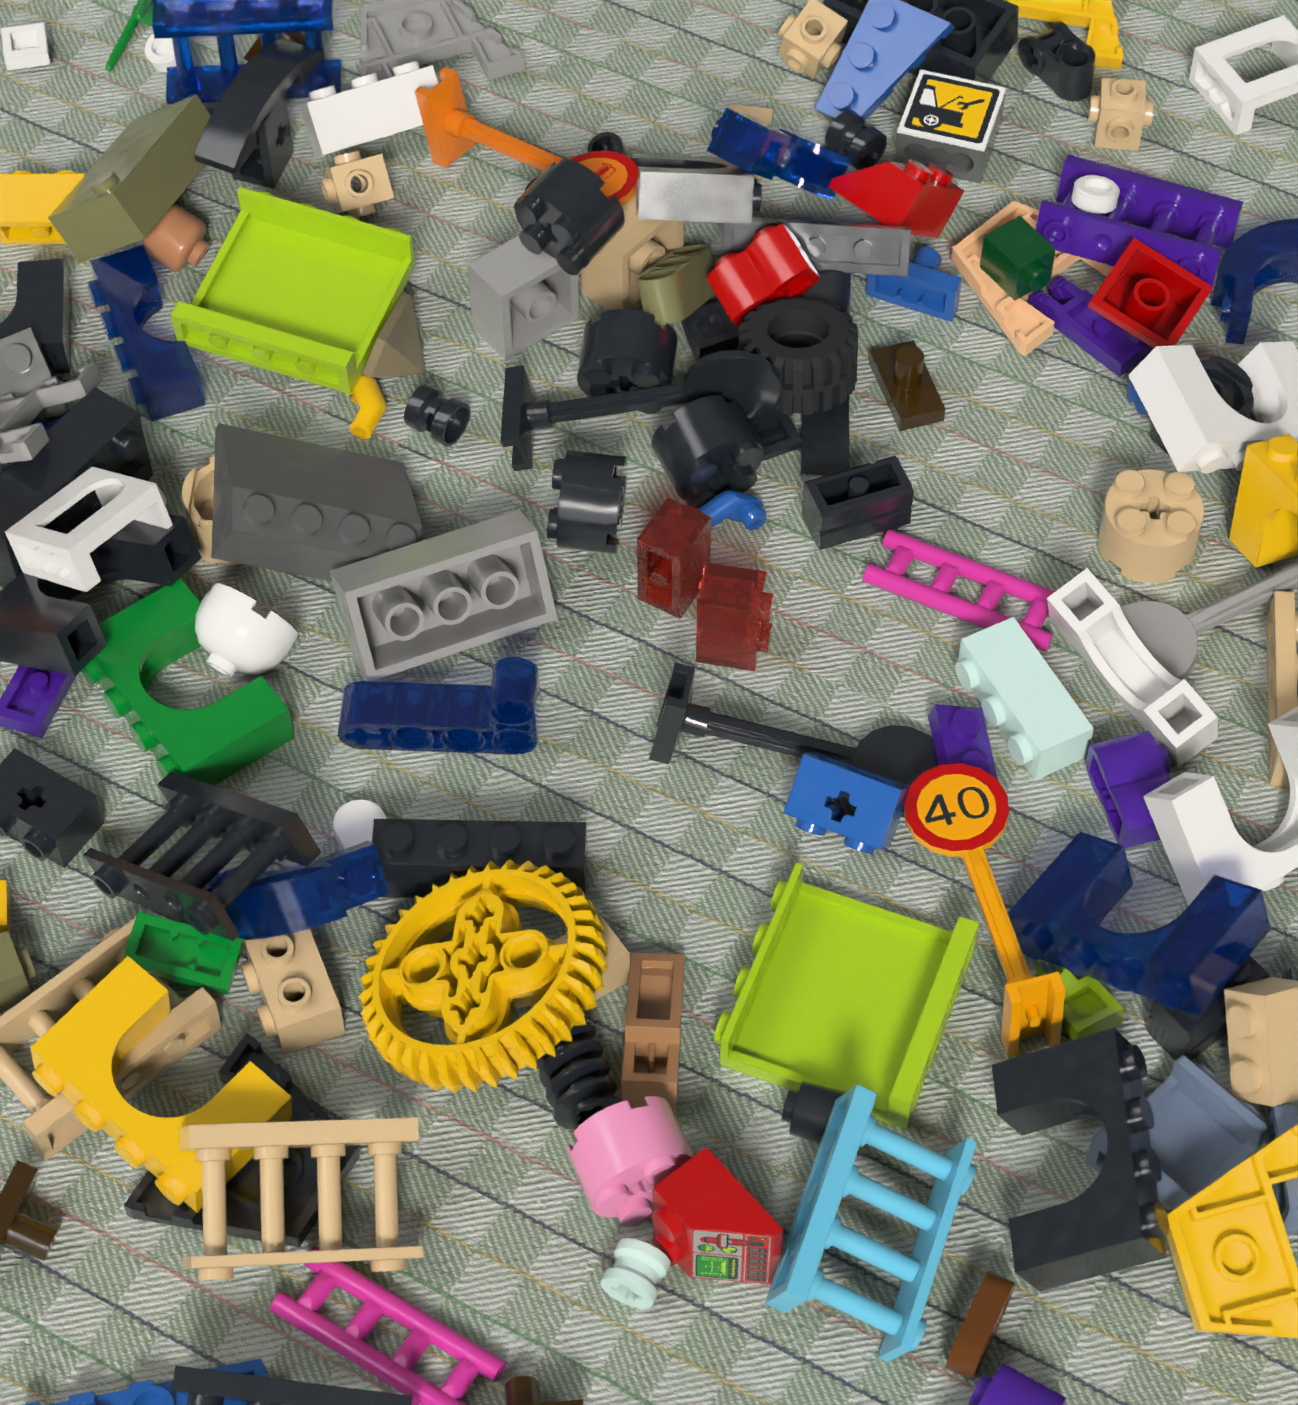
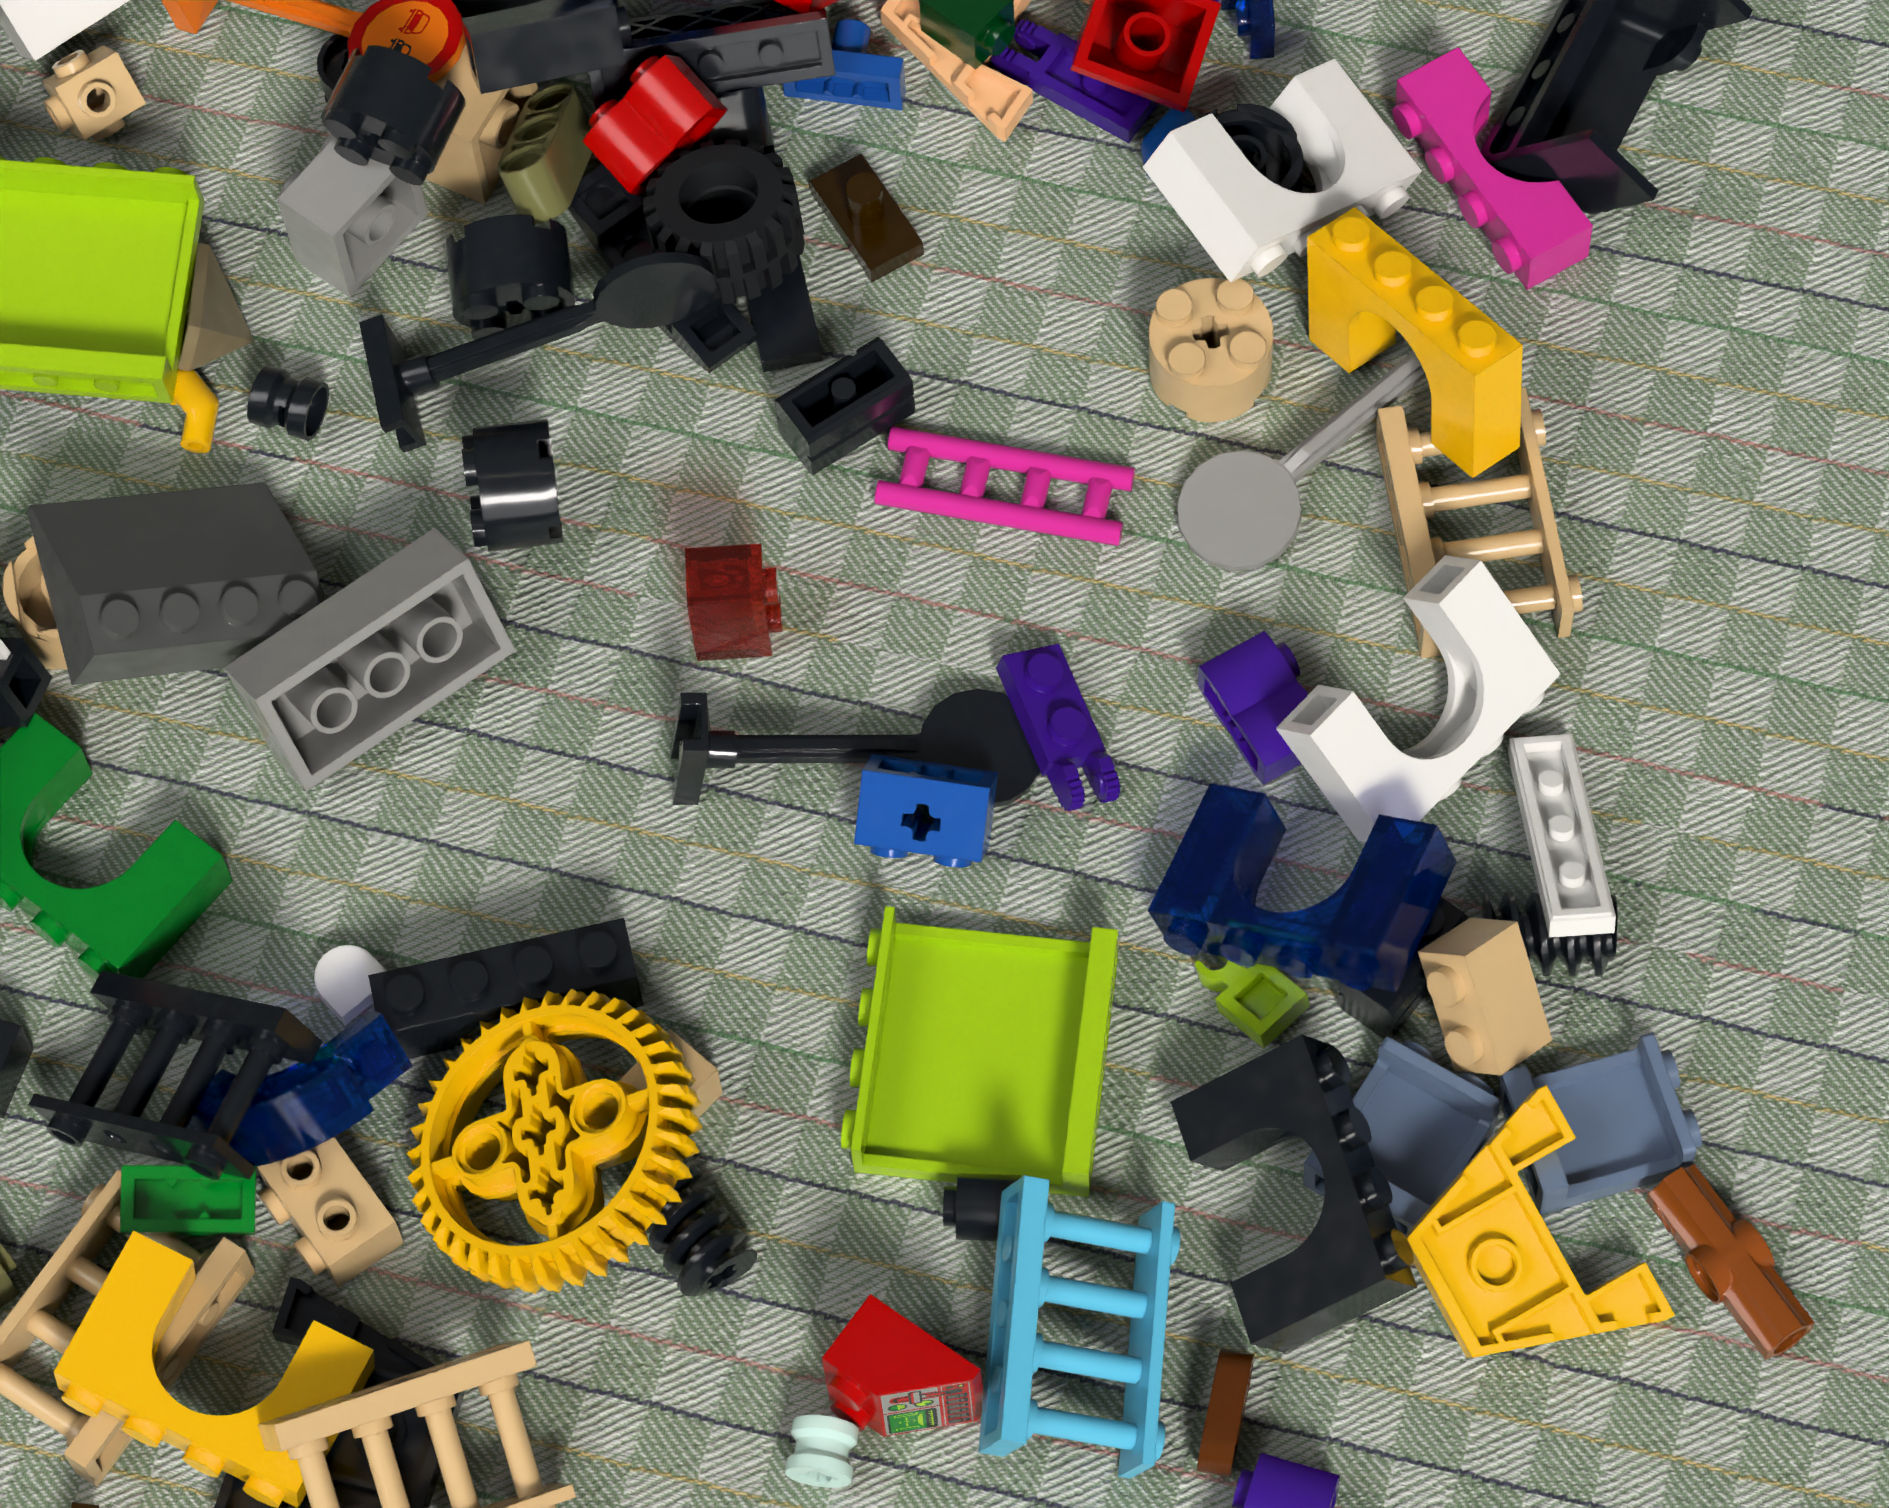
camera: 10 degrees left, 10 degrees up
white cylinder [195,583,299,677] -> none
clear blue beam [337,657,541,755] -> none
bright pink brick [566,1096,694,1226] -> none
medium nougat slope [621,952,685,1115] -> none
clear red brick [637,498,711,619] -> none
black brick [651,395,764,509] -> none
blue arm [691,490,767,533] -> none
light orange piece [904,763,1066,1057] -> none
light aqua brick [955,617,1094,780] -> none
white arch [1047,568,1218,768] -> none

